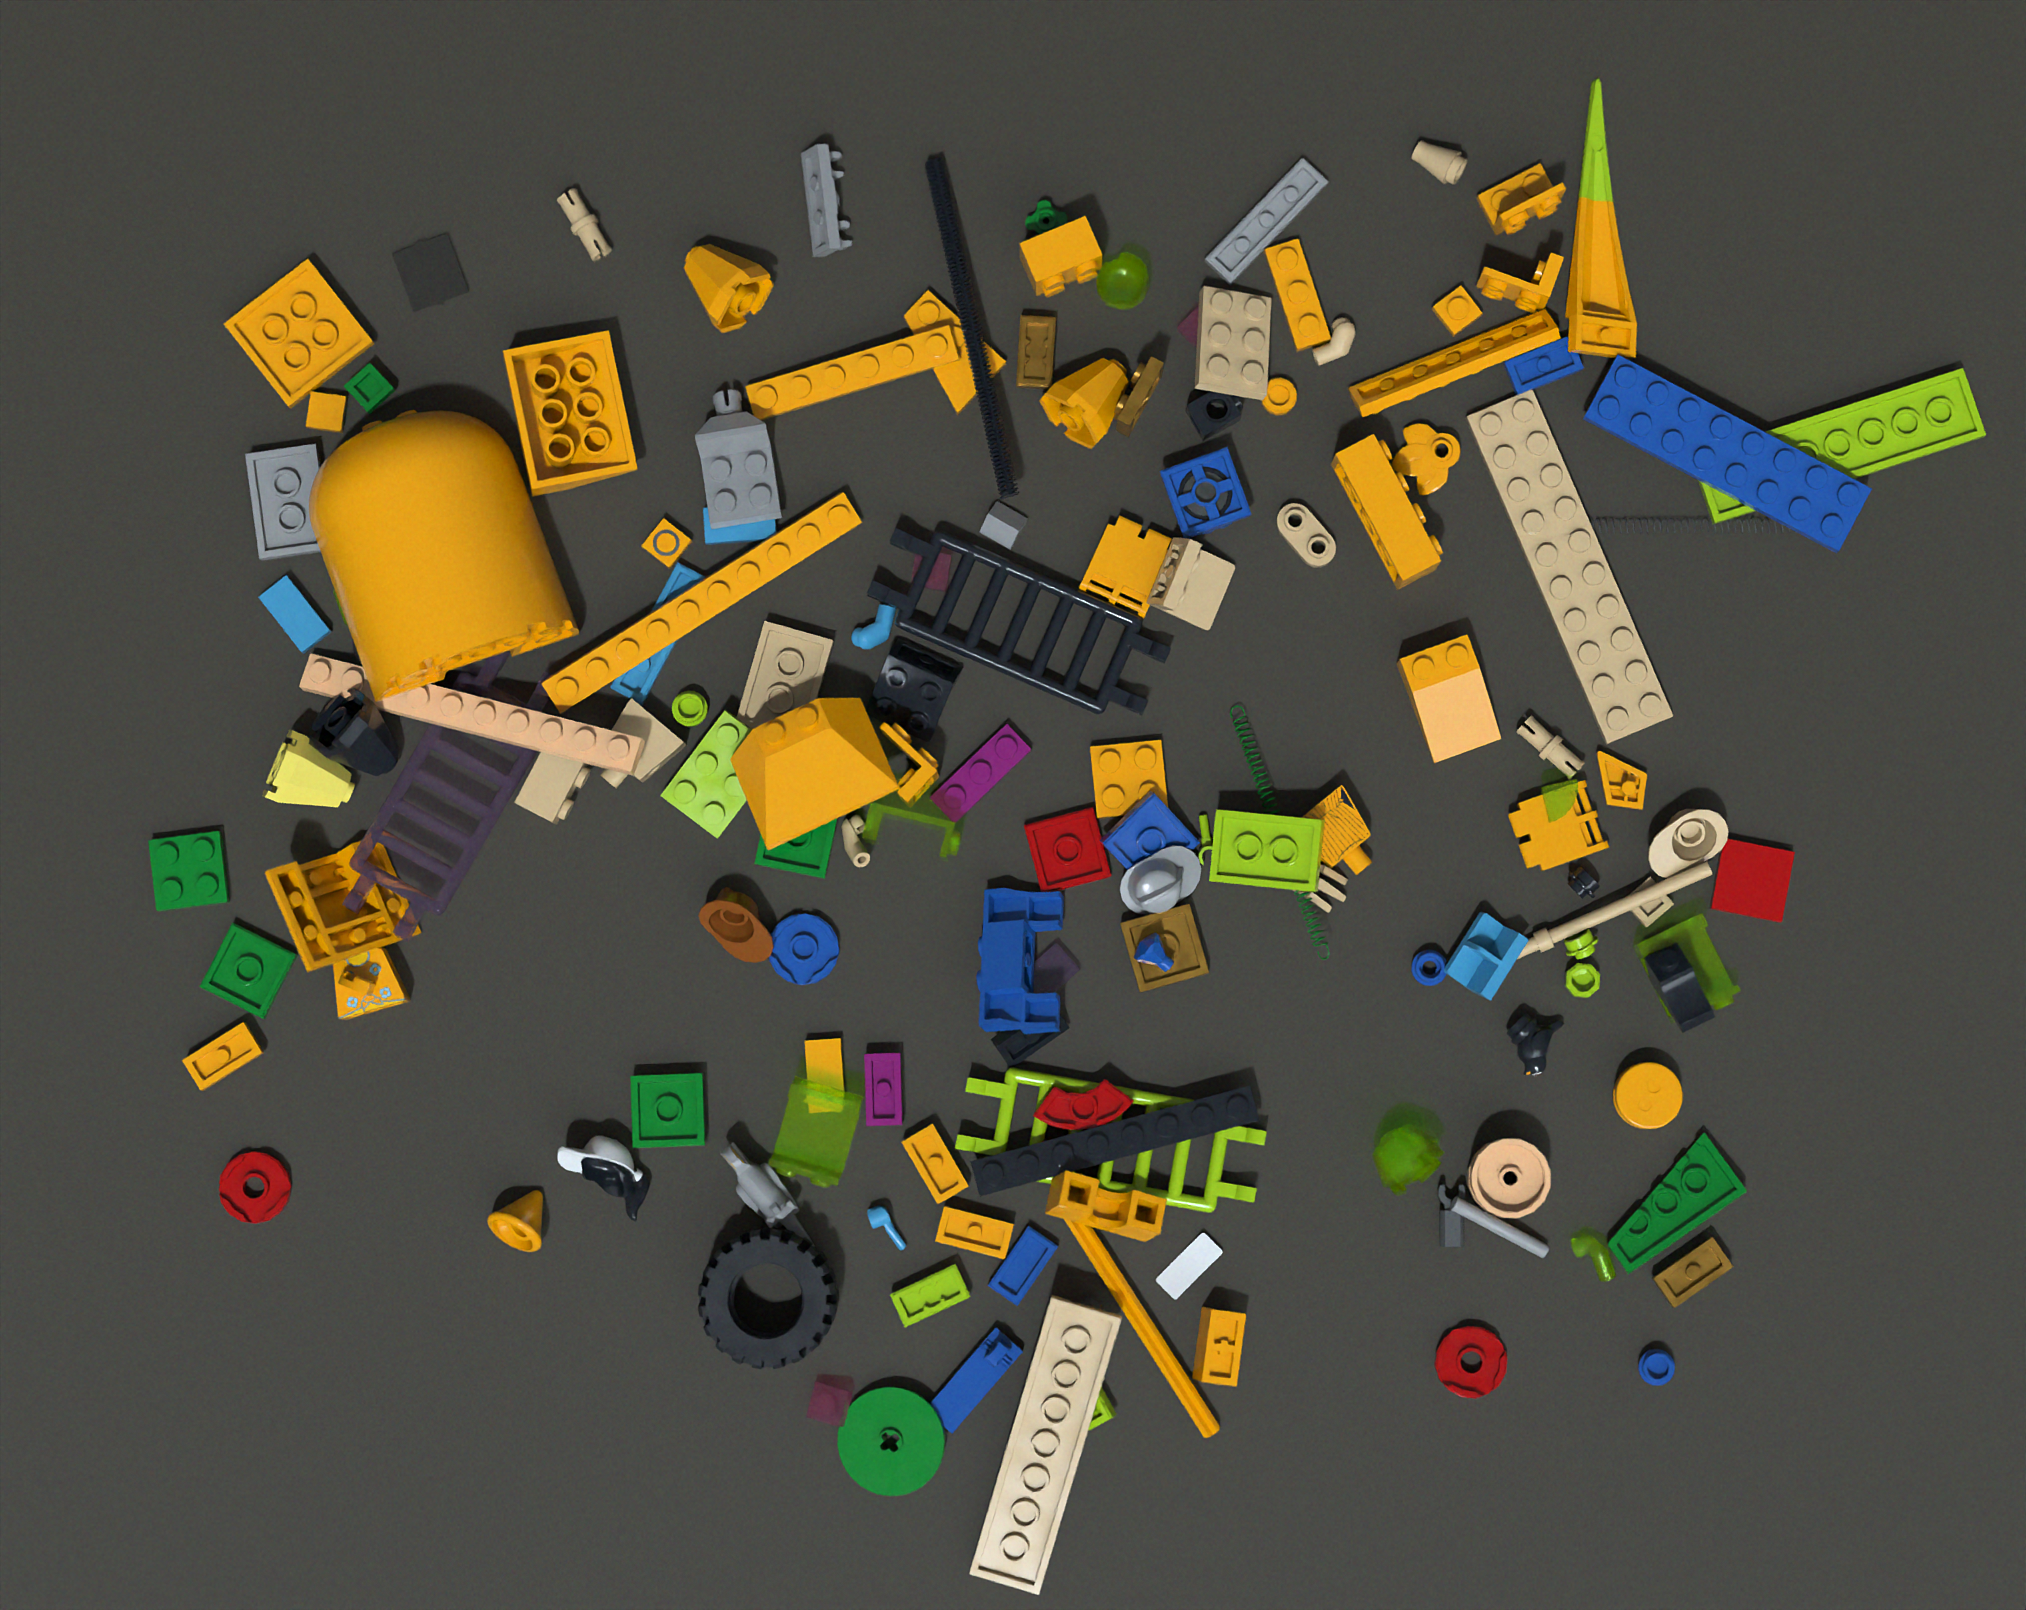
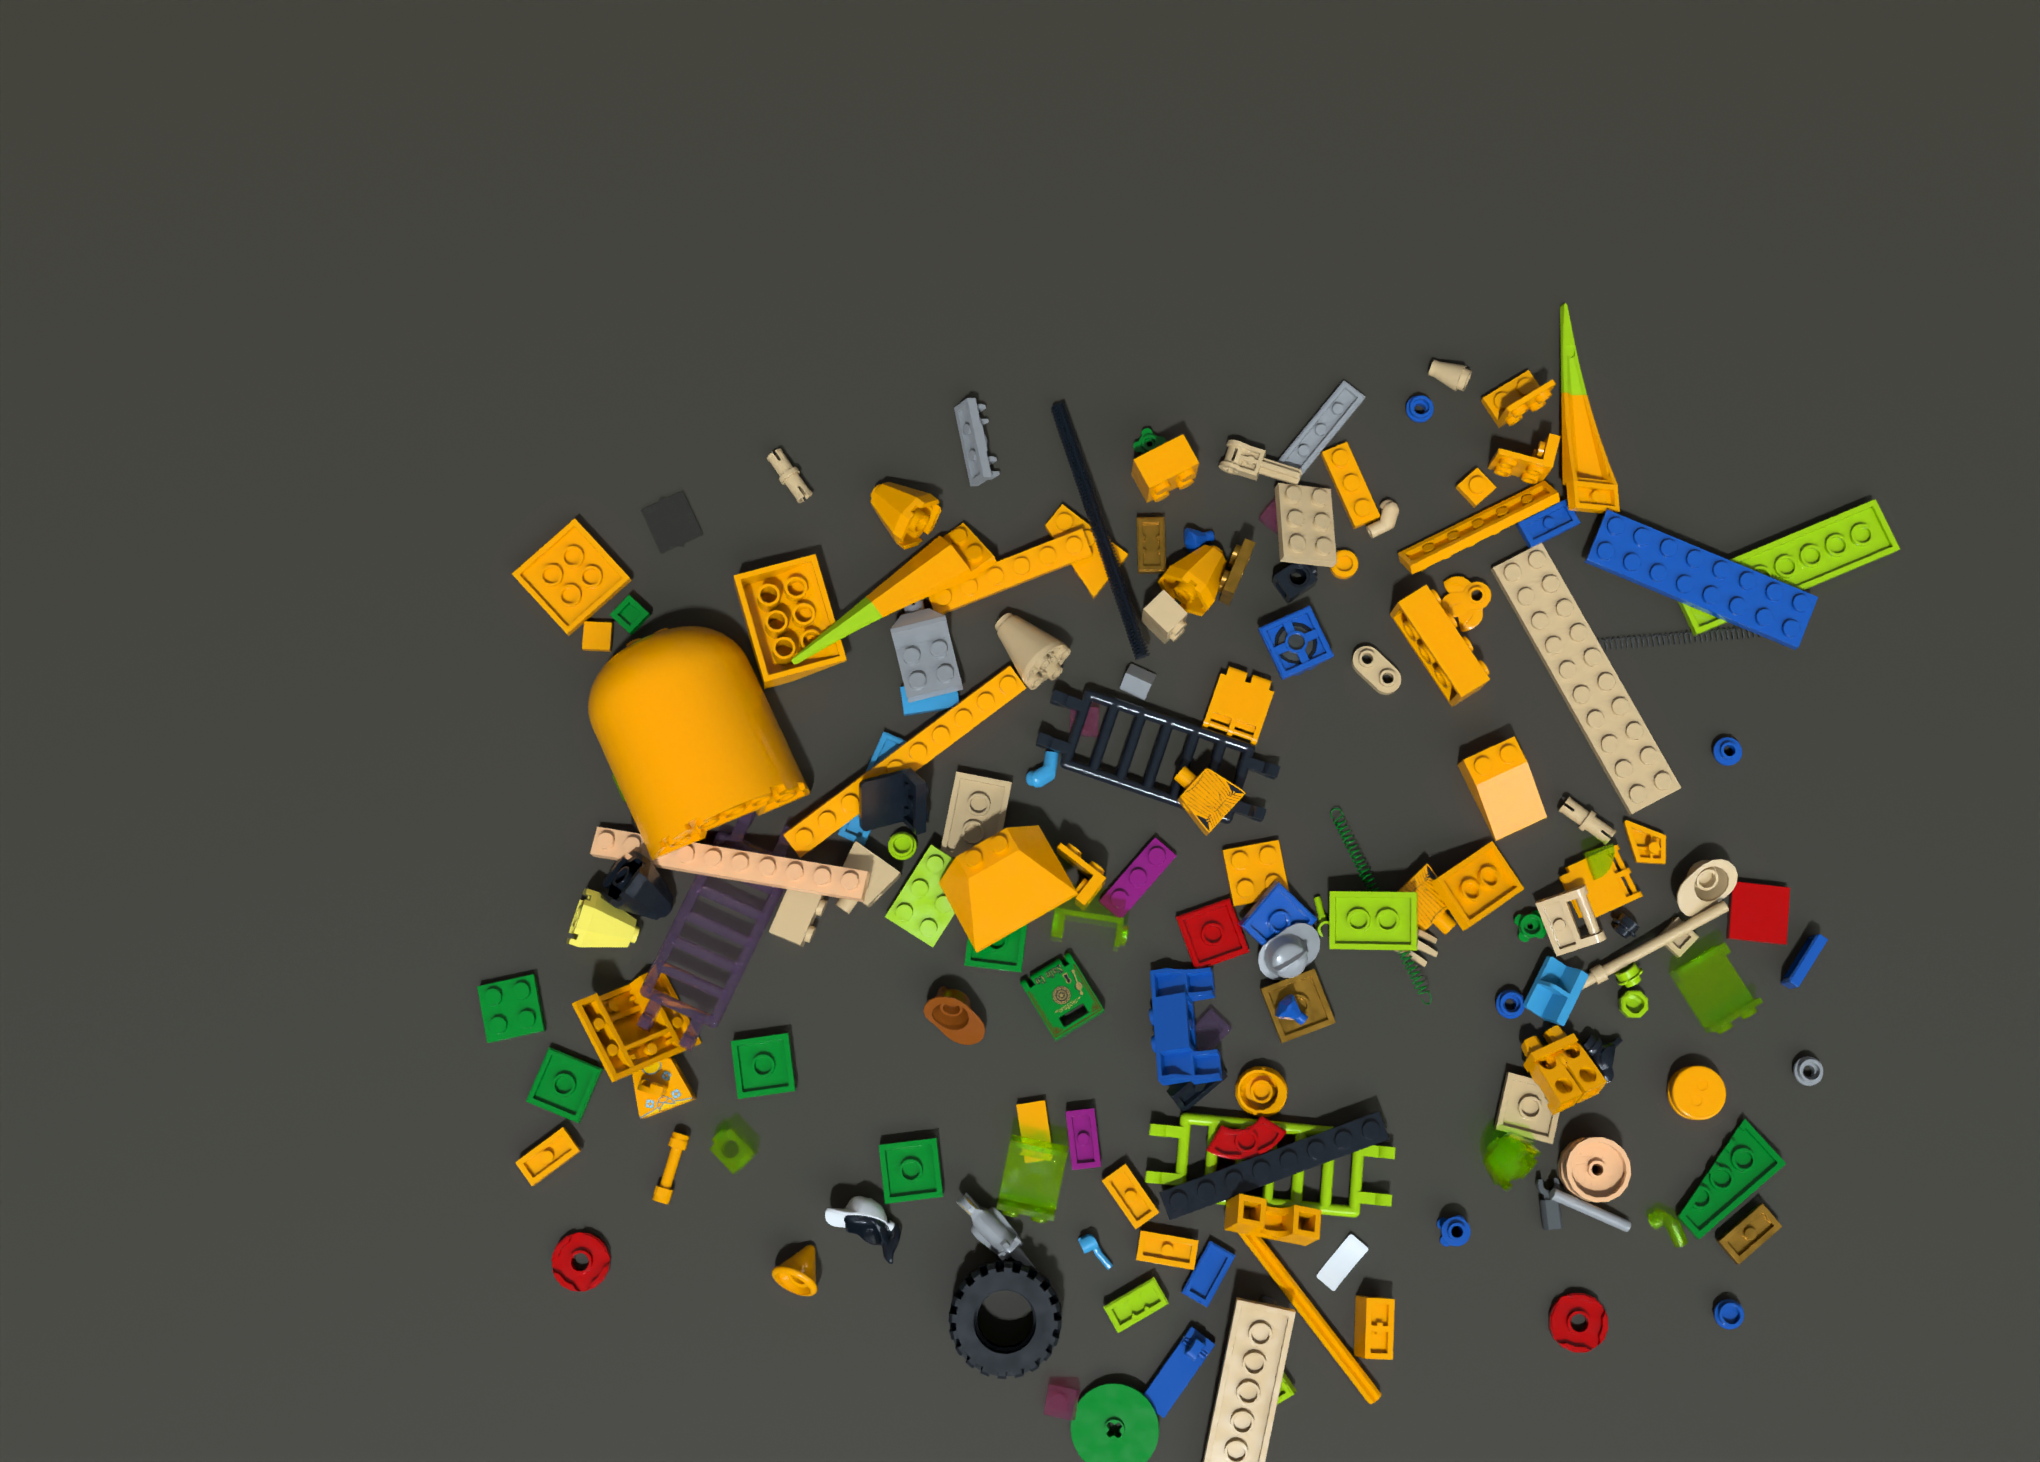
camera: 10 degrees left, 5 degrees down
light grey plate [245,444,321,561] -> none
dark azure tile [259,575,332,654] -> none
light orange tile [641,518,692,569] -> none
blue tile [769,914,840,985] -> none
tan arm [841,814,870,867] -> none
black bracket [866,638,963,742] -> none
clear neon green hair [1096,252,1150,310] -> none
tan bracket [1146,537,1235,630] -> none
black arch [1644,942,1715,1033] -> none
none -> light orange bar [652,1132,690,1205]
none -> clear neon green brick [710,1128,758,1174]
none -> green plate [731,1033,796,1099]
none -> light orange plate [791,523,997,664]
none -> black bracket [859,767,929,835]
none -> tan cone [995,613,1071,690]
none -> green container [1020,952,1105,1042]
none -> tan brick [1141,590,1188,644]
none -> light orange torso [1174,766,1246,836]
none -> blue rock [1183,528,1214,553]
none -> tan connector [1218,440,1302,485]
none -> light orange piece [1235,1066,1288,1117]
none -> blue plate [1406,395,1434,423]
none -> light orange plate [1430,841,1524,931]
none -> blue brick [1436,1215,1471,1247]
none -> tan plate [1494,1072,1560,1144]
none -> green plate [1514,911,1546,942]
none -> light orange hips [1521,1025,1607,1115]
none -> tan plate [1535,884,1606,957]
none -> blue plate [1713,737,1742,766]
none -> blue tile [1781,934,1828,989]
none -> light grey plate [1793,1056,1823,1086]

